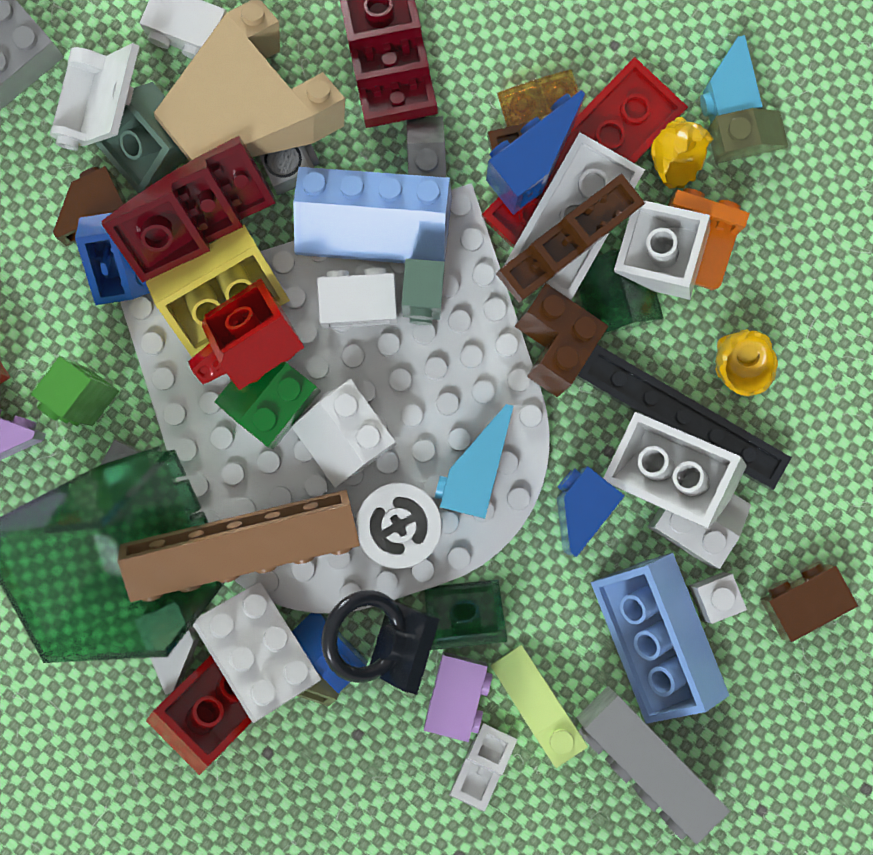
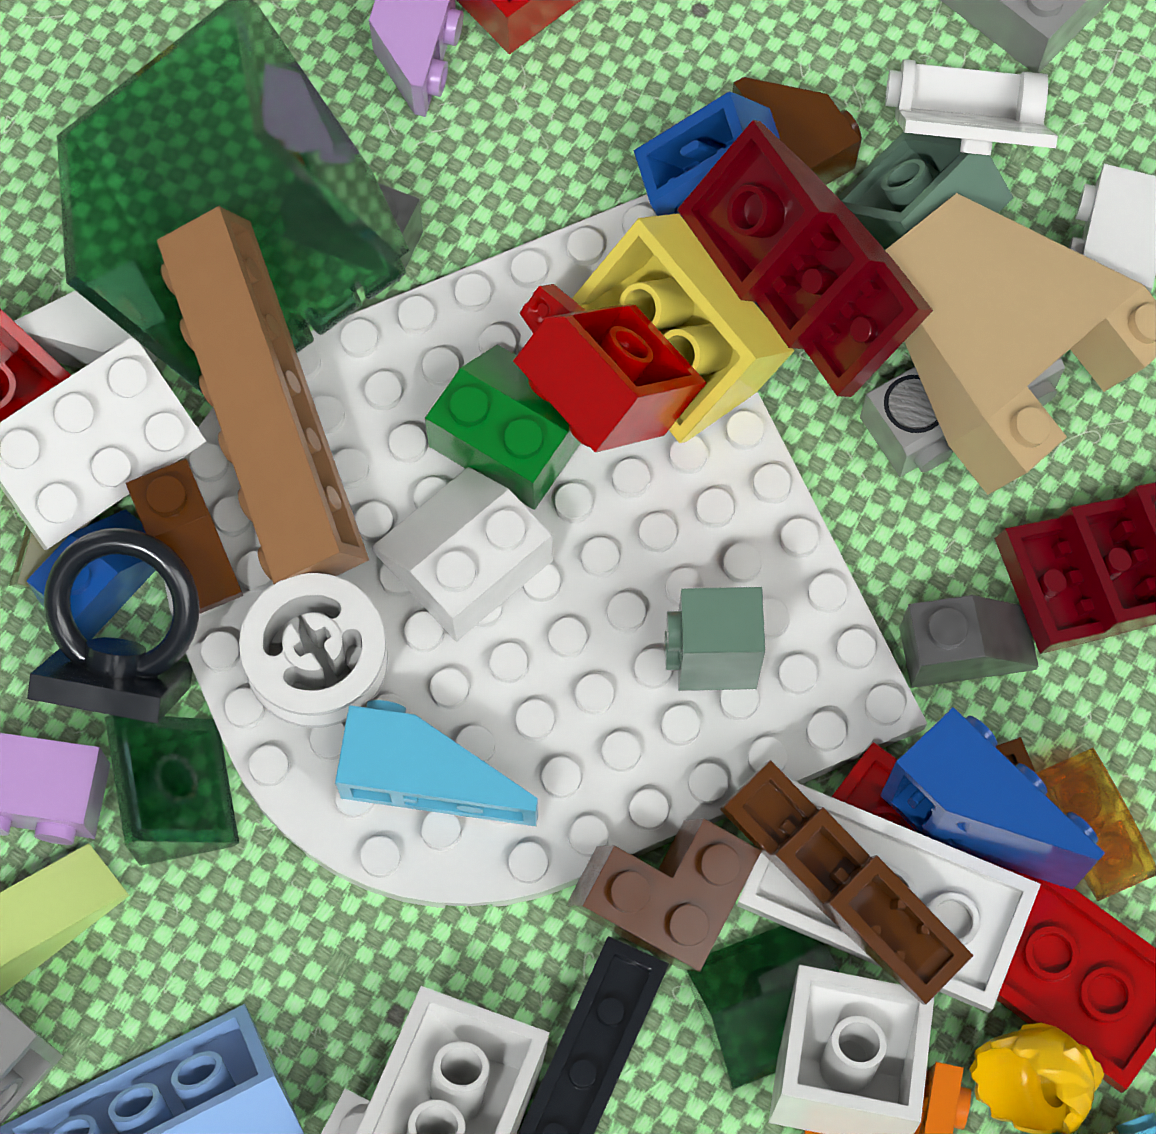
camera: 85 degrees right, 15 degrees down
bright green brick [30,356,119,427] -> none
light blue slope [293,167,452,263] -> none
white brick [317,268,398,329] -> none
blue slope [557,466,625,557] -> none
none -> reddish brown slope [125,459,243,614]

